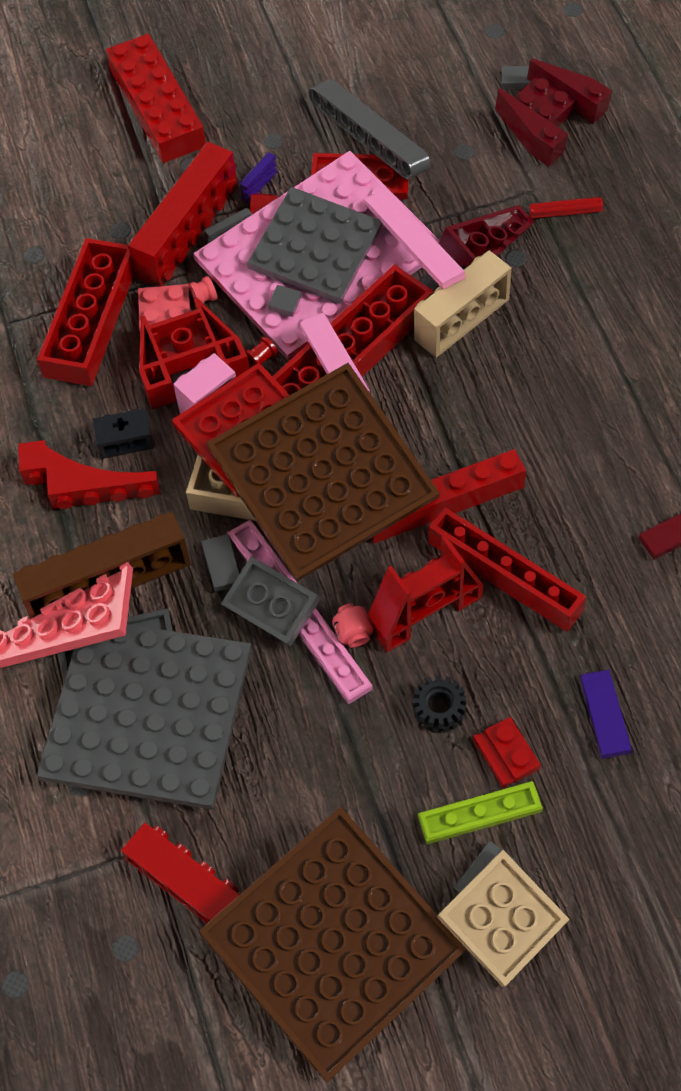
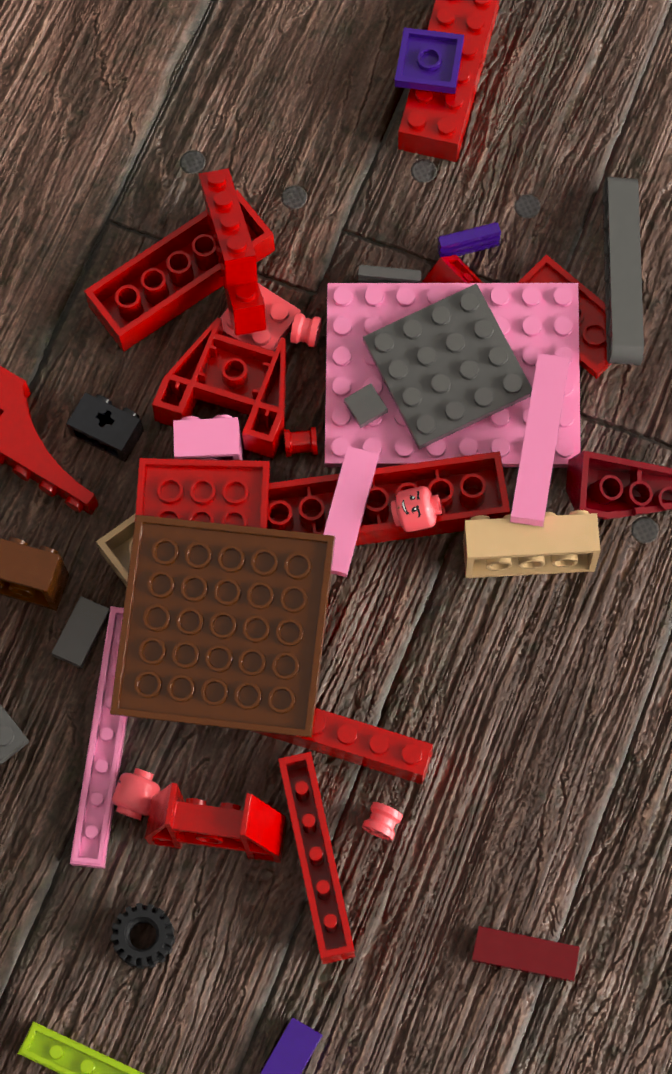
camera: 40 degrees right, 10 degrees up
red brick [128,141,238,287] -> none
dark grey plate [221,557,321,646] -> none
red plate [473,717,541,789] -> none
none -> red arch [198,168,266,336]
none -> coral wheel [362,802,403,841]
none -> coral head [391,486,442,532]
none -> dark purple plate [395,27,464,94]

